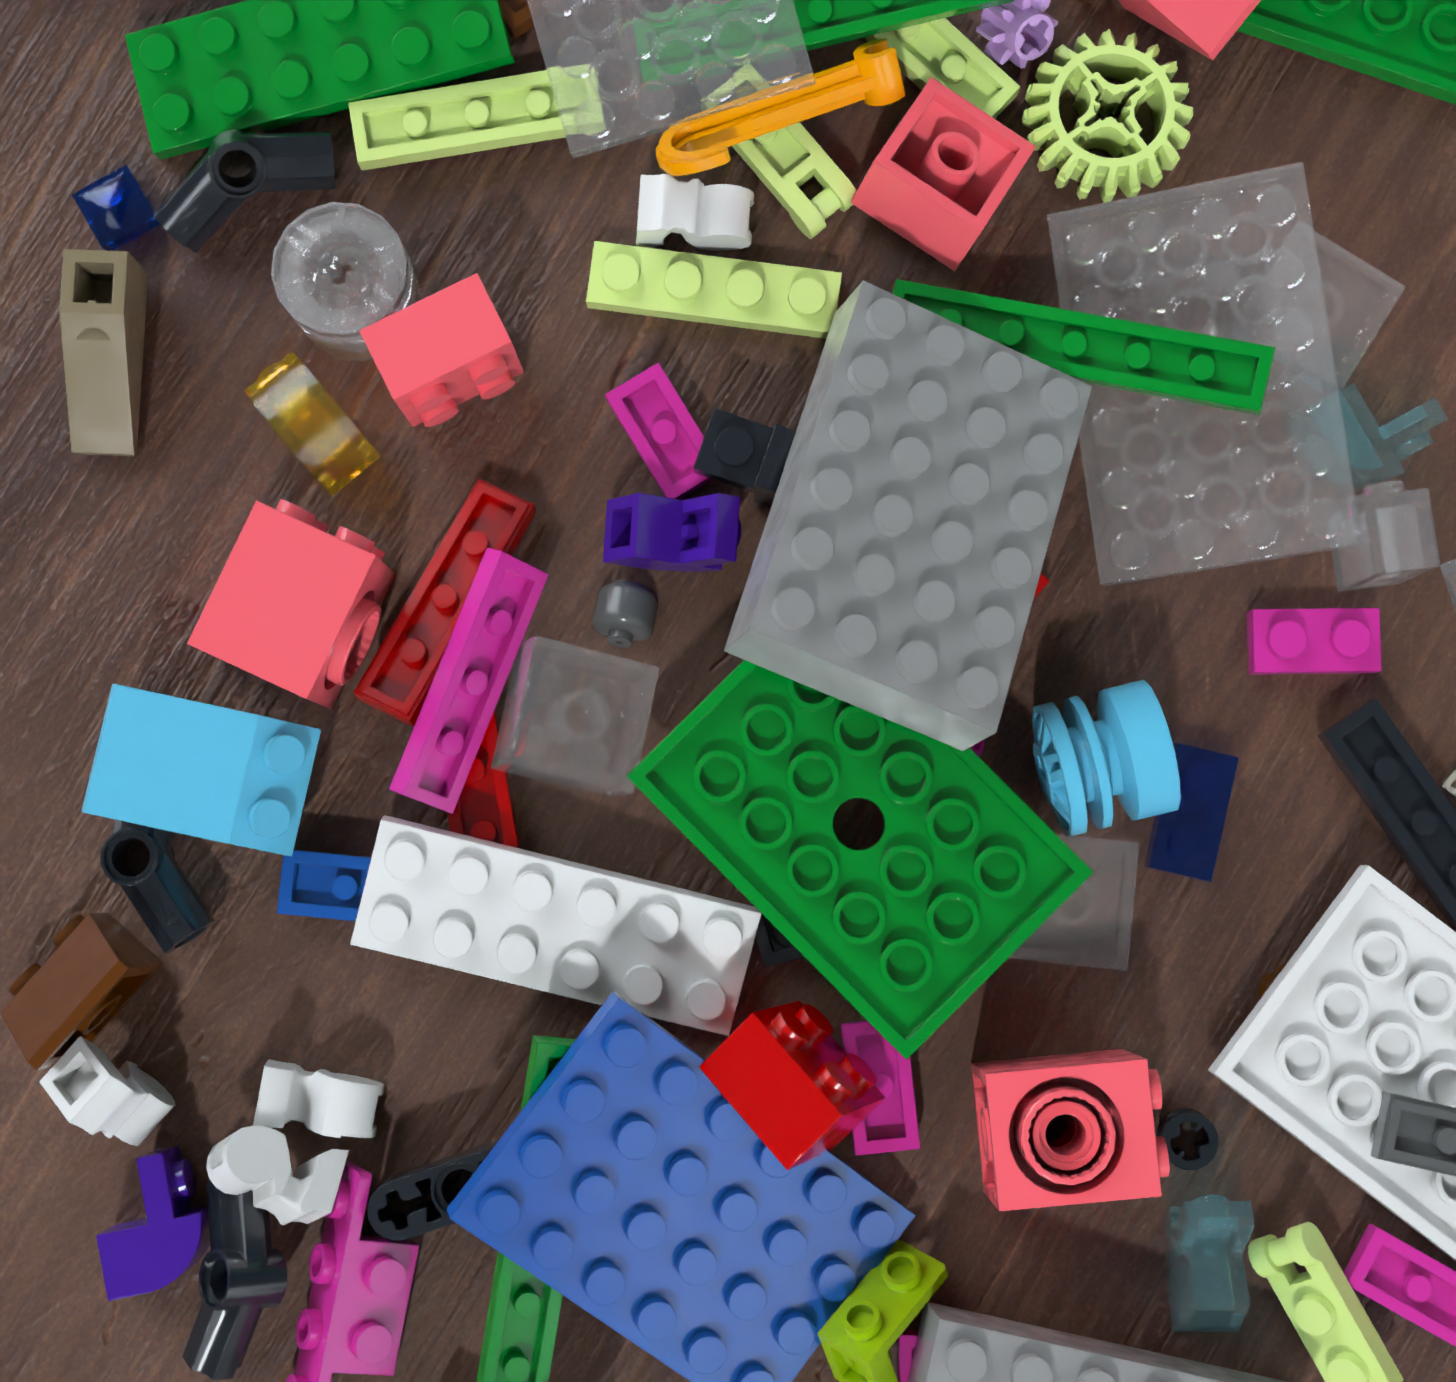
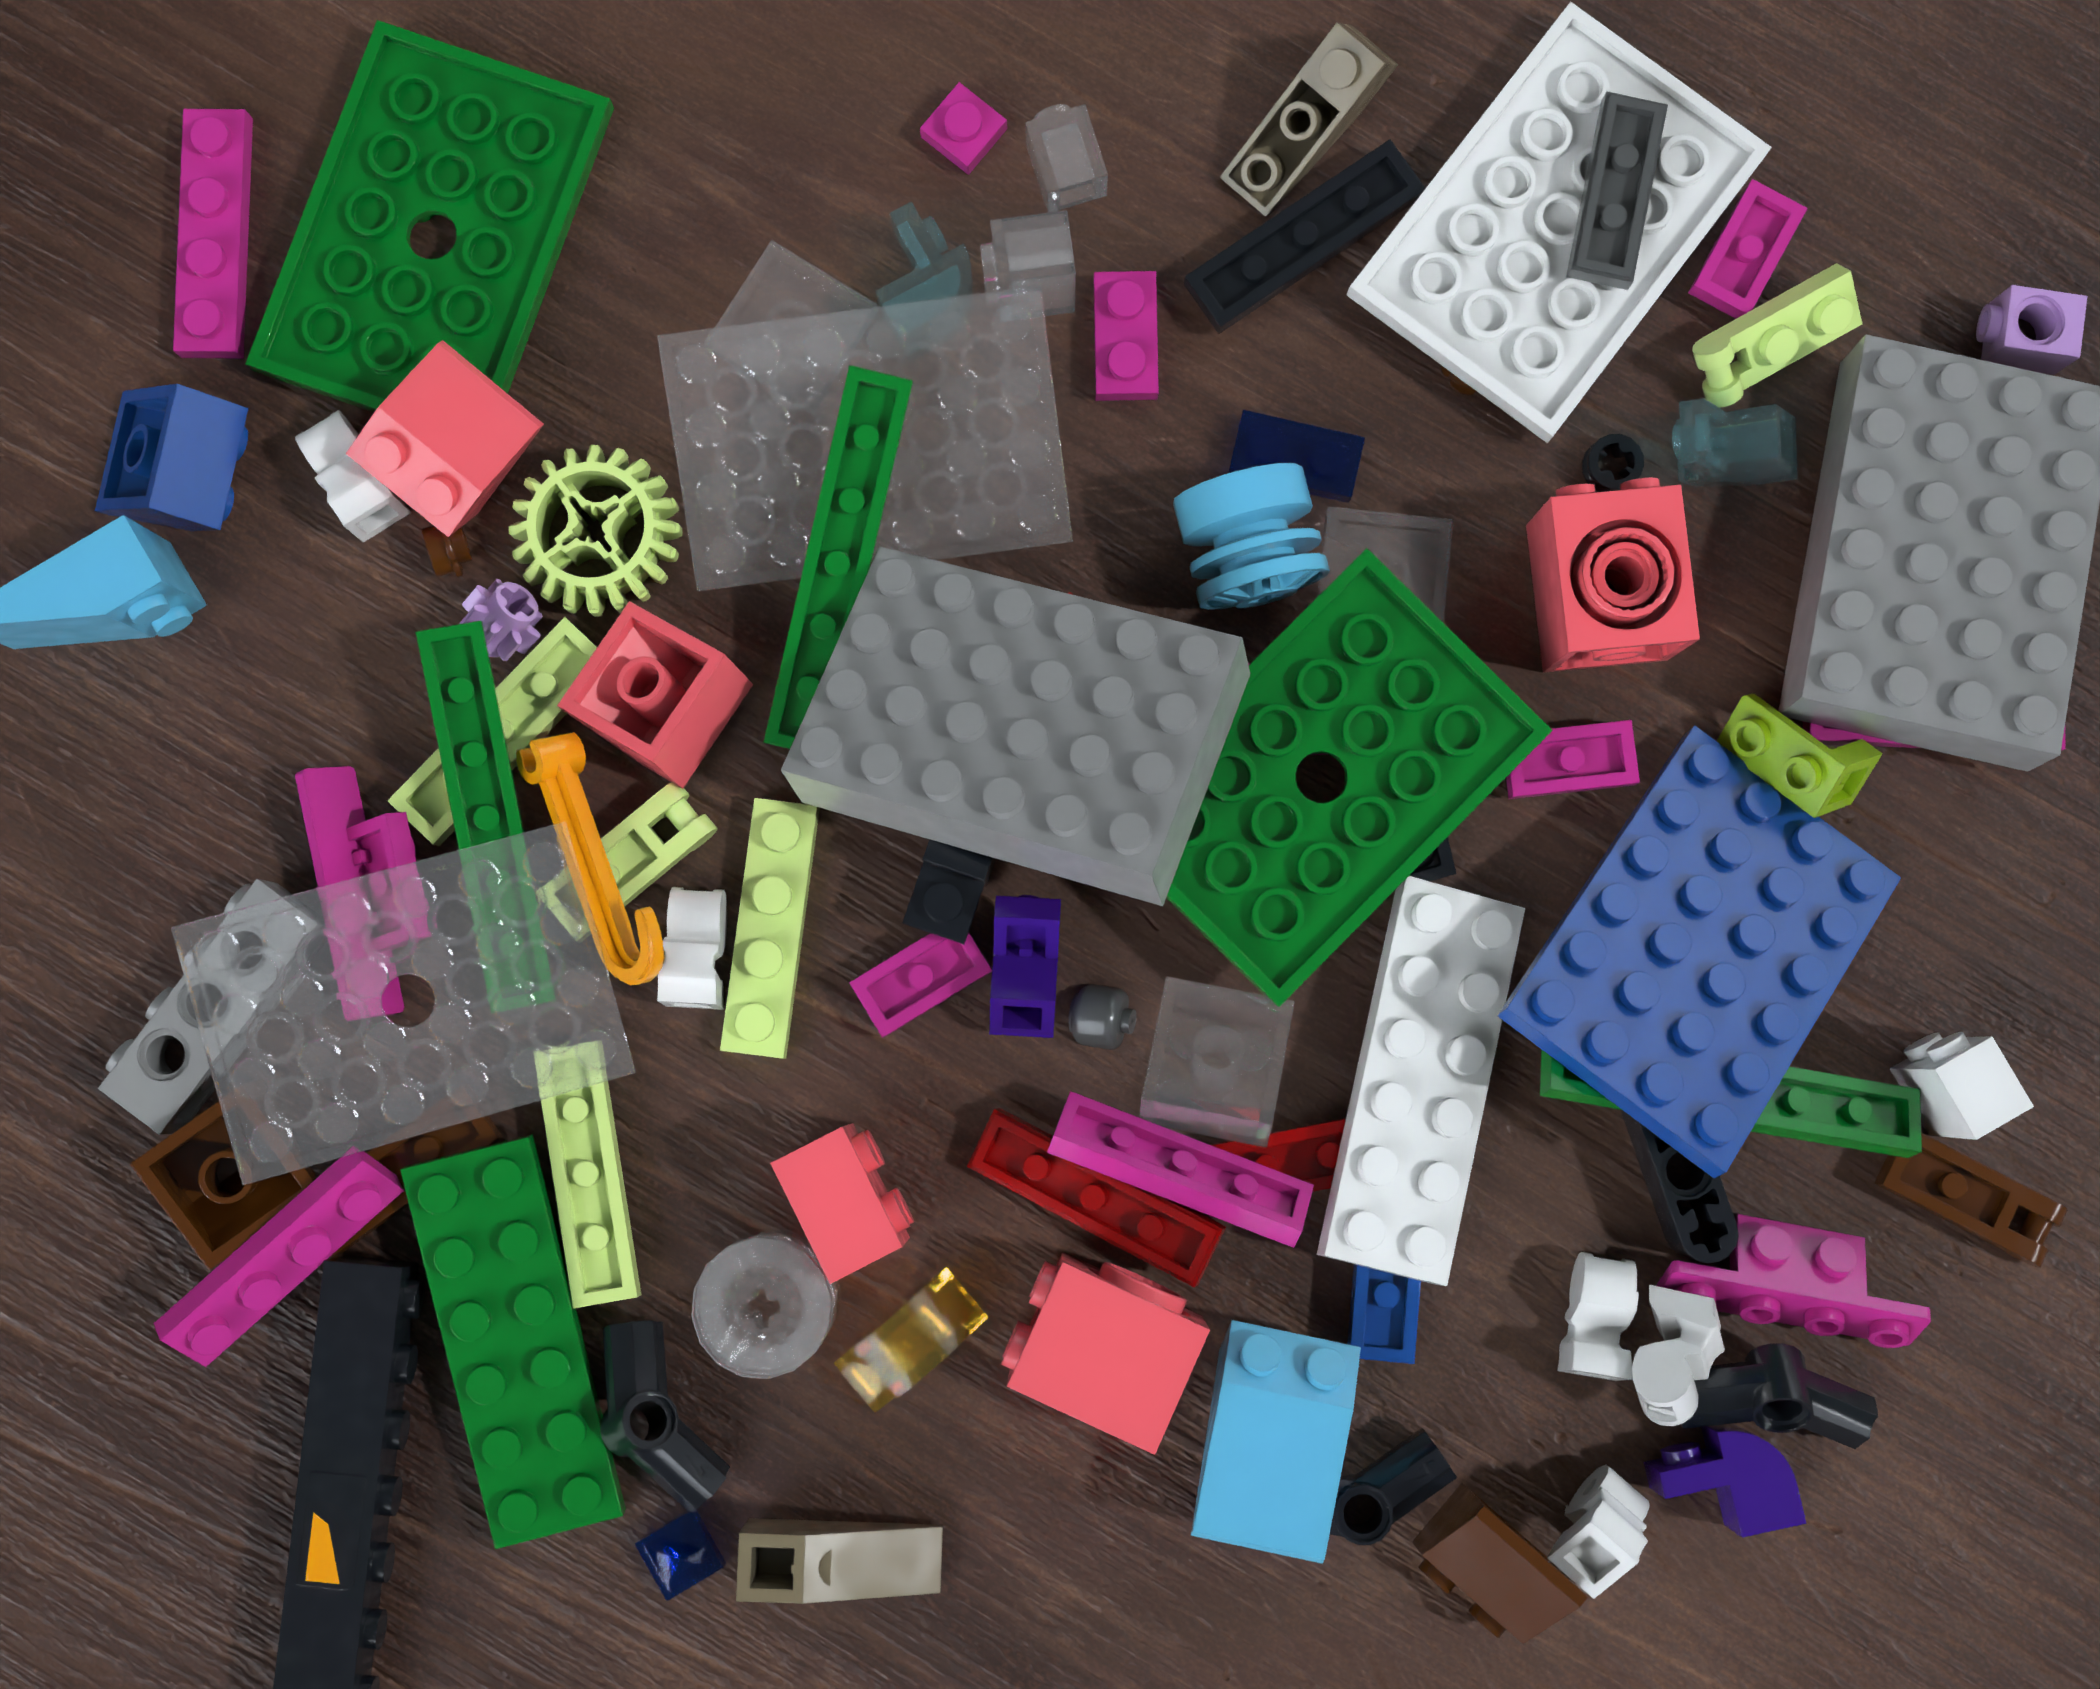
camera: 90 degrees left, 0 degrees up
red brick [699,1000,886,1170] -> none

